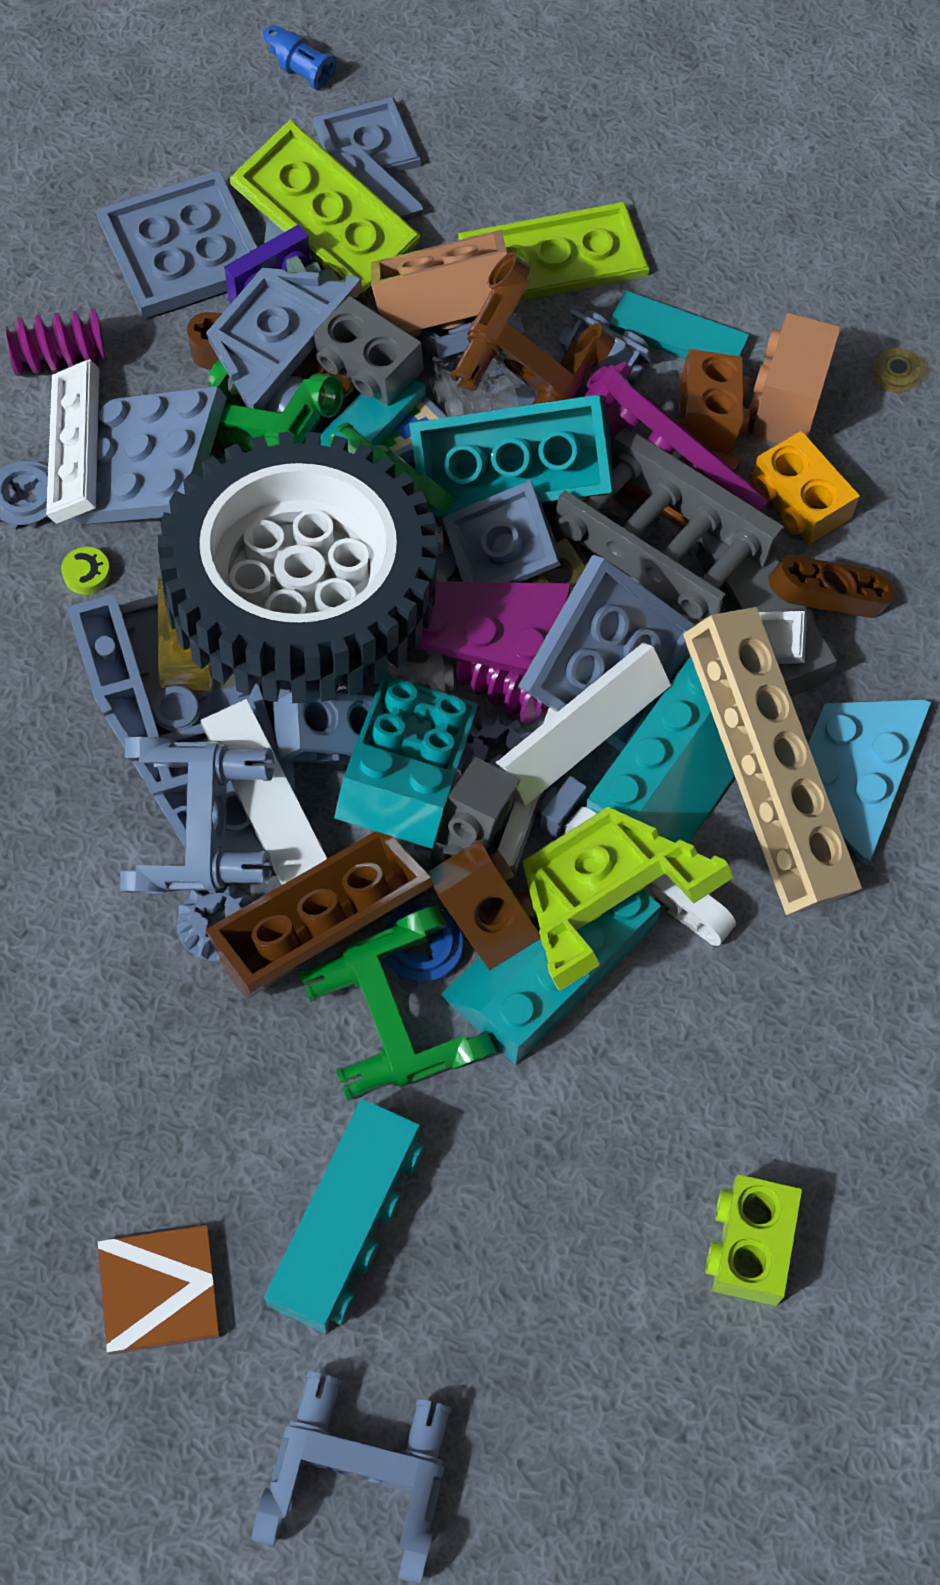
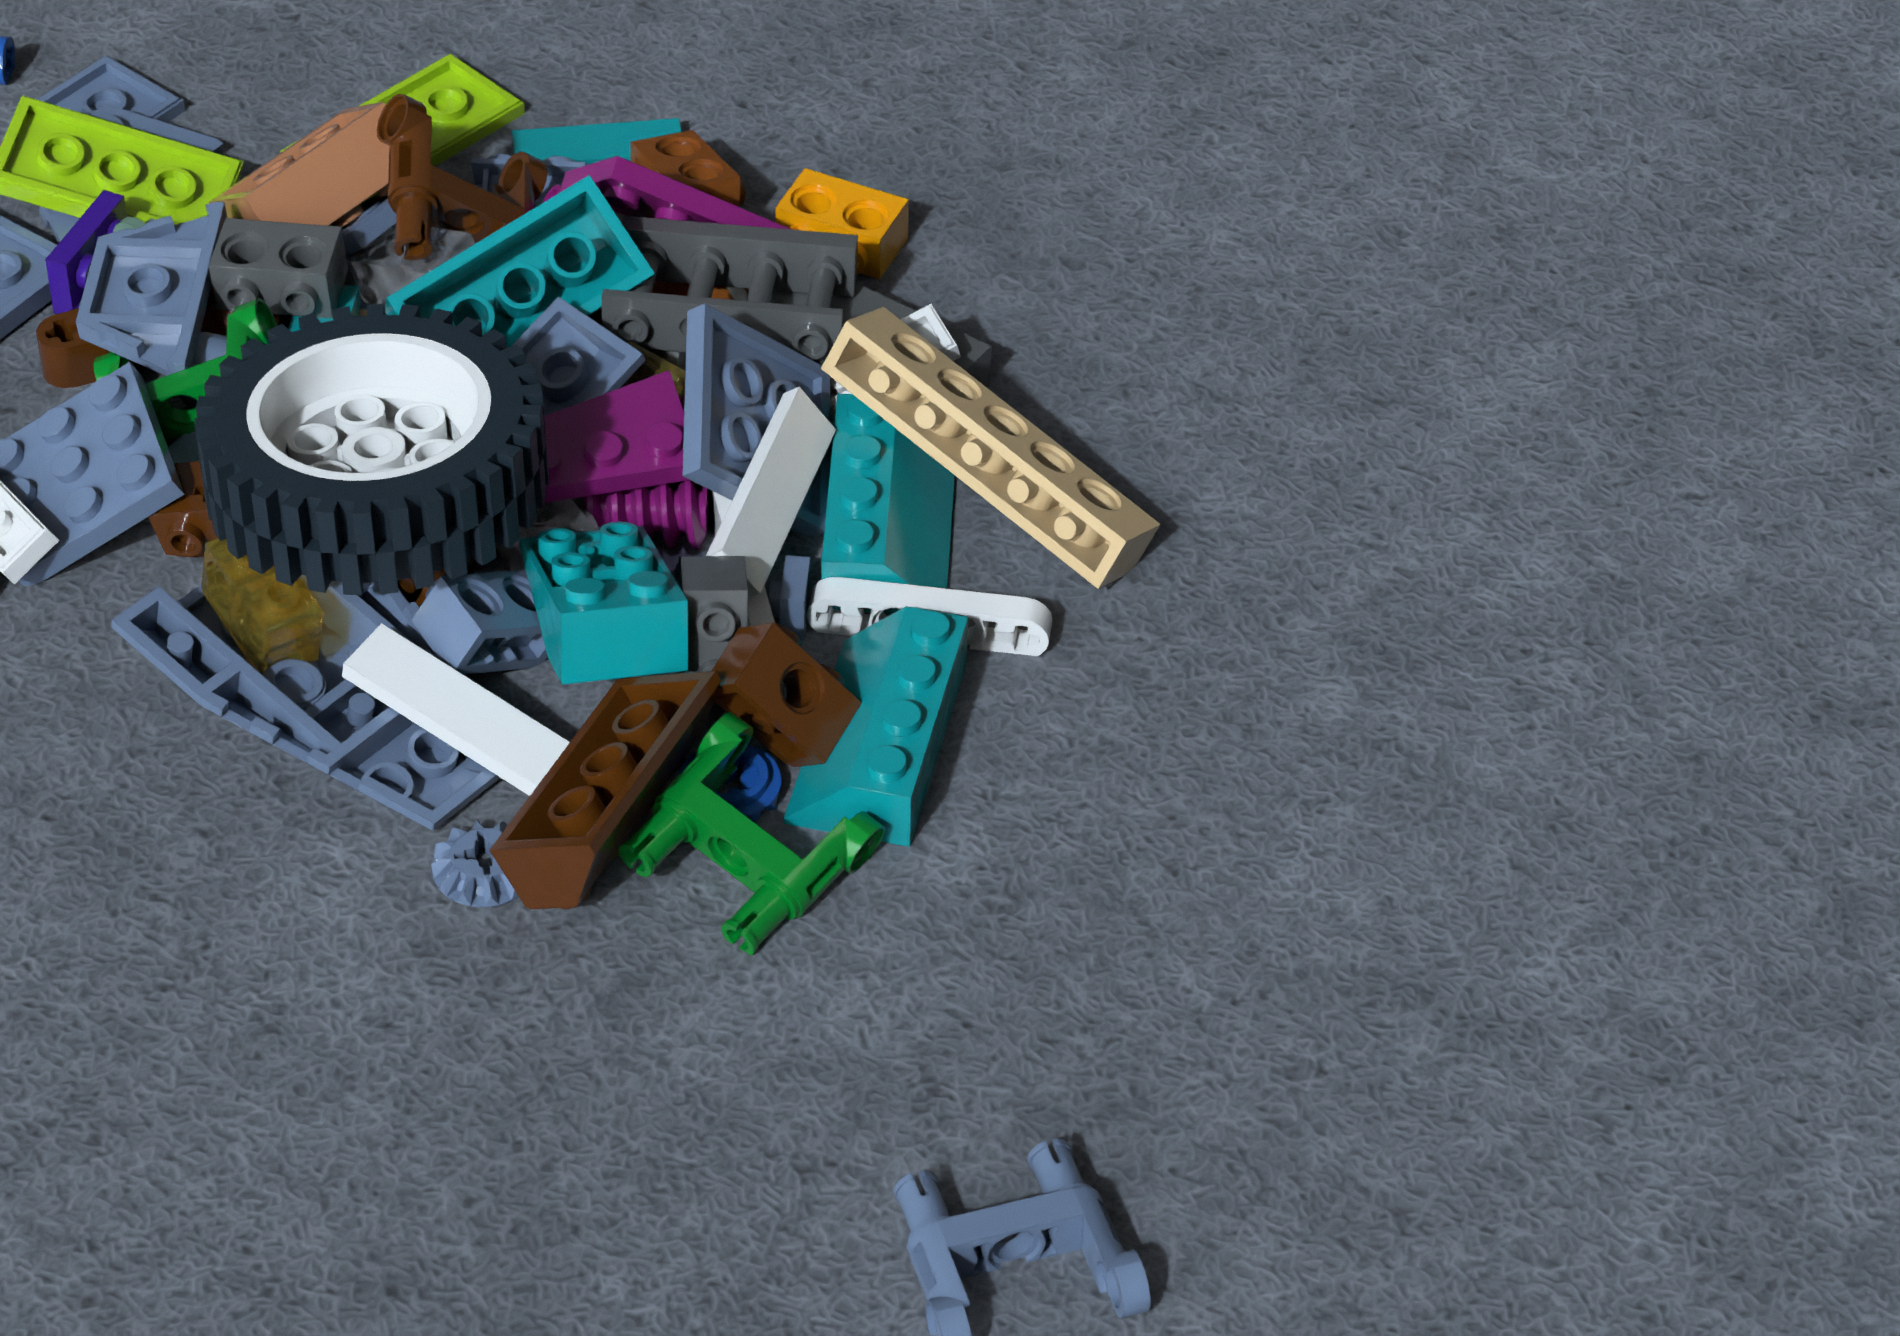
camera: 30 degrees left, 20 degrees down
lime tile [61,547,111,595] -> none
dark orange tile [98,1225,220,1355] -> none
sand blue connector [120,737,274,893] -> none
teal brick [264,1099,425,1334] -> none
lime wing [522,807,733,991] -> none
lime brick [705,1174,802,1306] -> none
nougat brick [749,313,841,444] -> none
reddish brown beam [769,555,895,618] -> none
medium azure wing [808,700,931,865] -> none
clear yellow tile [874,348,921,393] -> none

